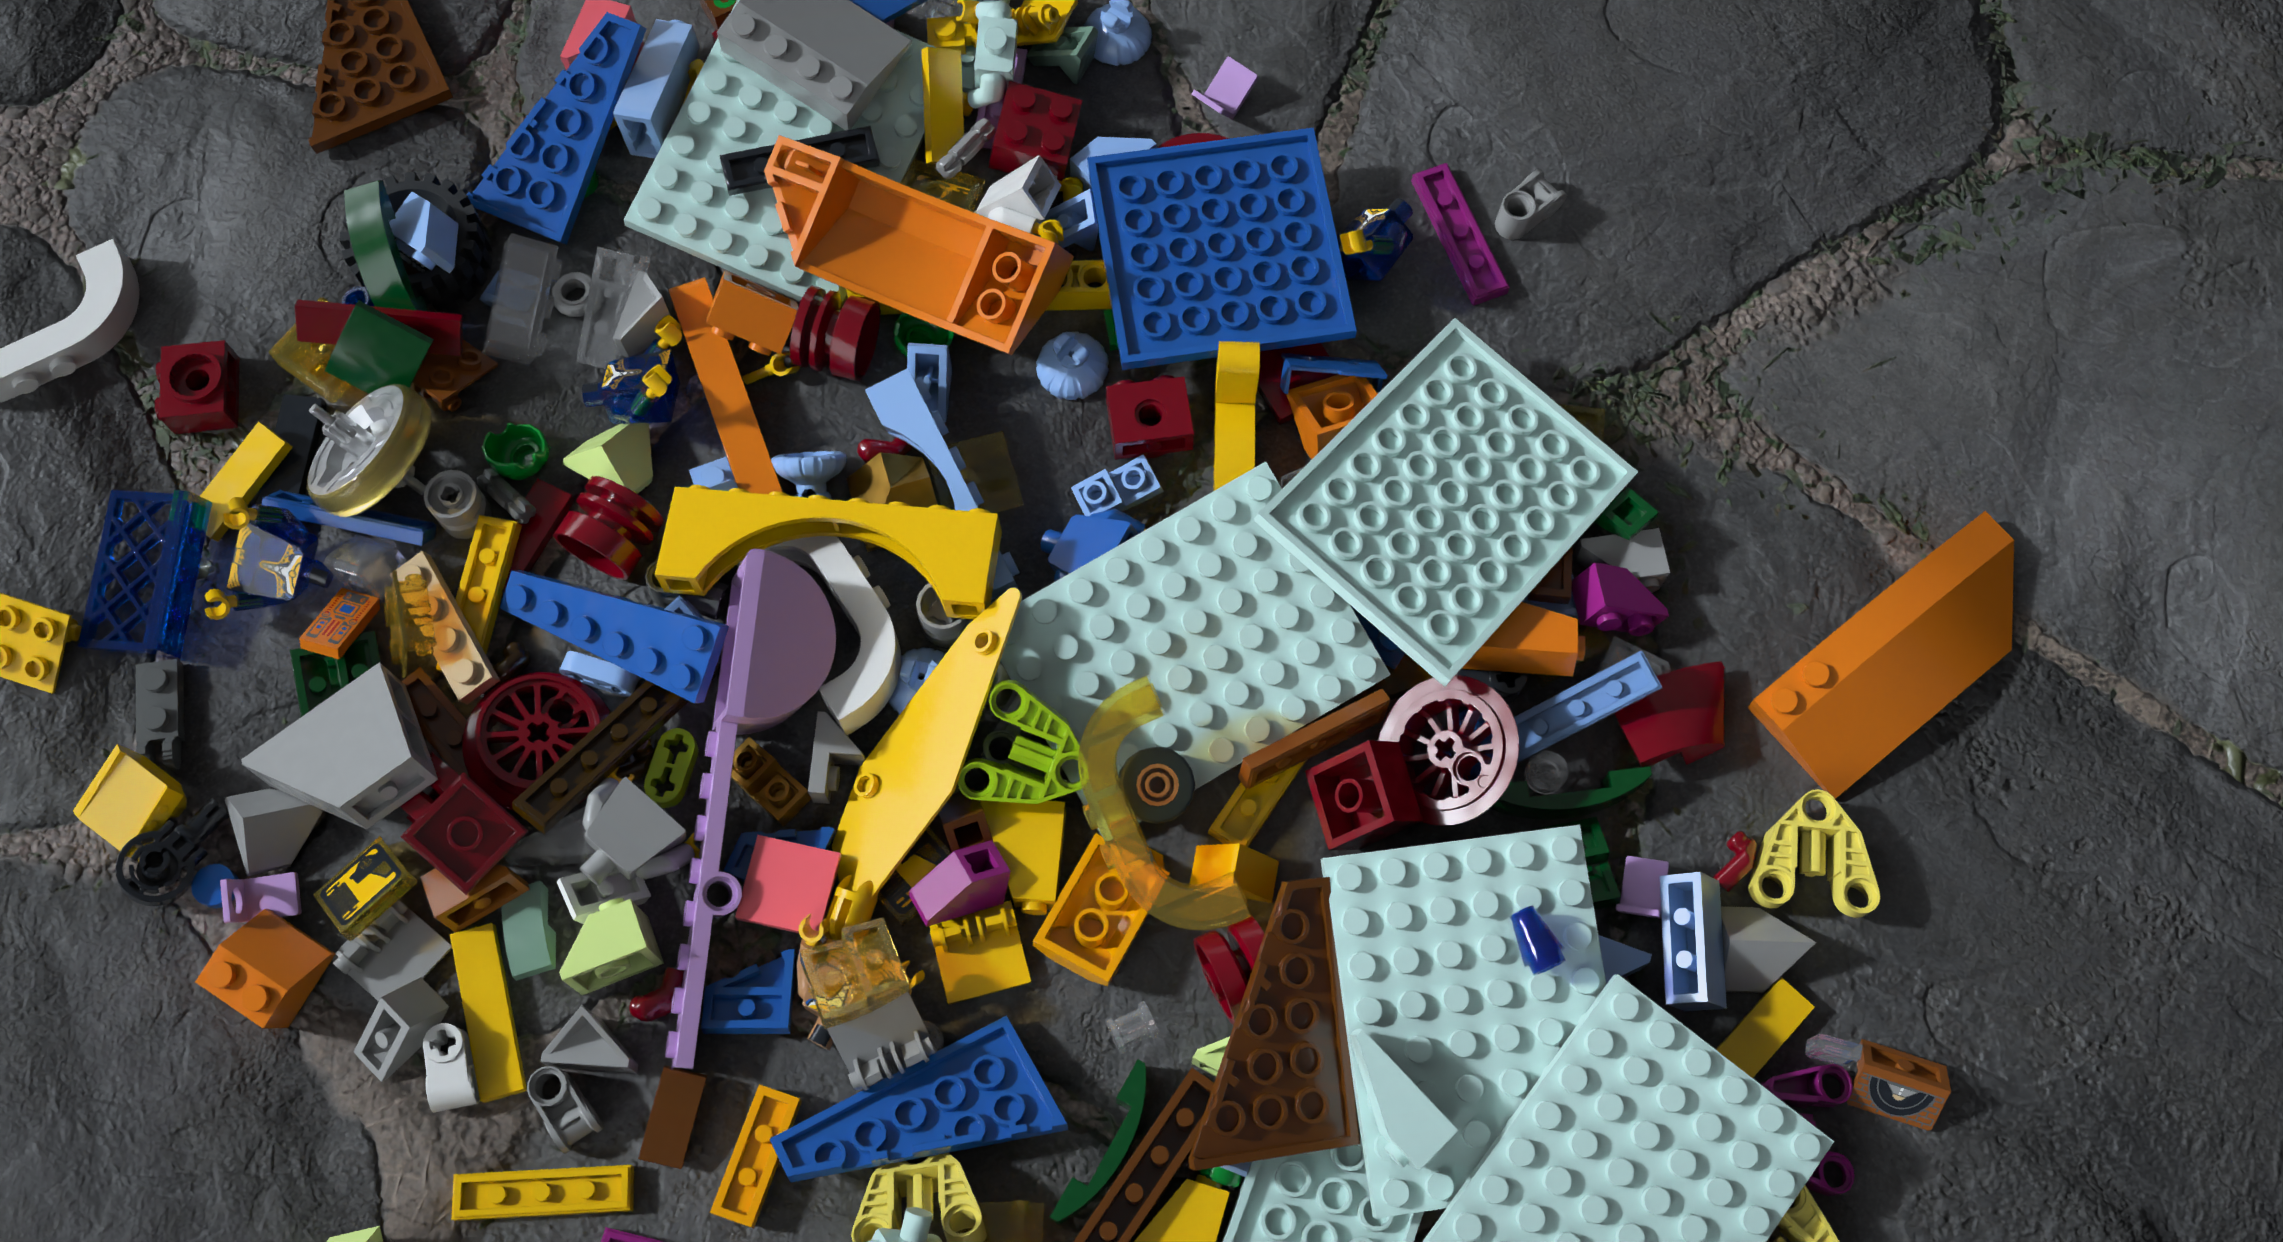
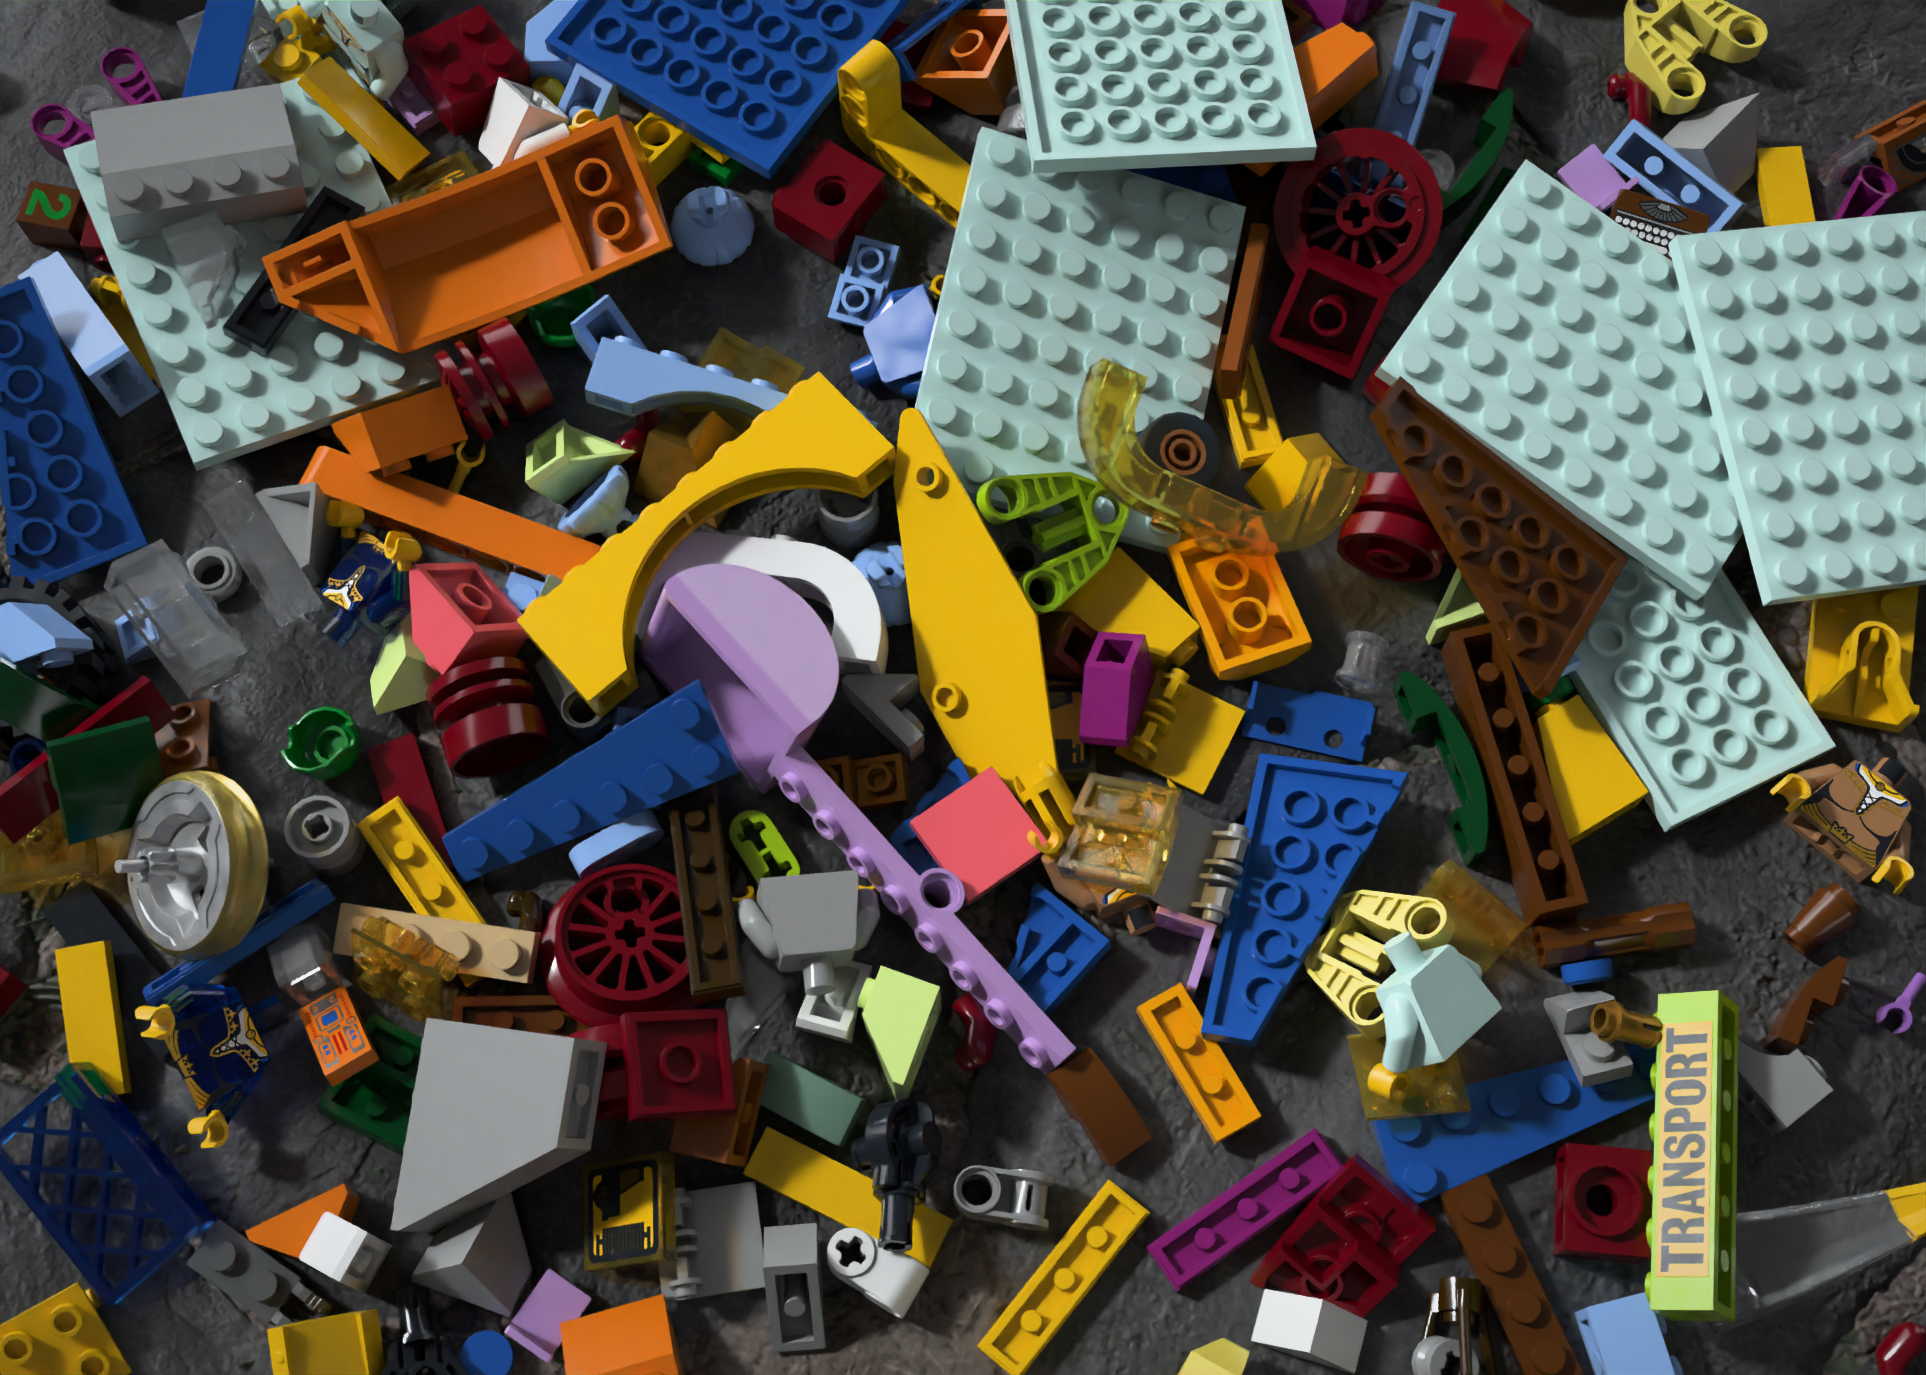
camera: 45 degrees left, 0 degrees up
dark grey axle [477,468,536,524] -> none
light grey slope [541,1005,638,1074] -> none
light grey axle [936,118,996,179] -> none
light aqua slope [1349,1029,1459,1170] -> none
clear blue cone [1509,905,1566,976] -> none
none -> clear slope [161,209,243,329]
none -> orange slope [245,1183,360,1260]
none -> white slope [299,1212,392,1293]
none -> coral slope [409,562,528,675]
none -> yellowish green slope [525,419,636,505]
none -> black pin [851,1098,942,1252]
none -> lavender bracket [1155,906,1218,999]
none -> blue piece [1241,681,1375,763]
none -> slope [1609,189,1711,261]

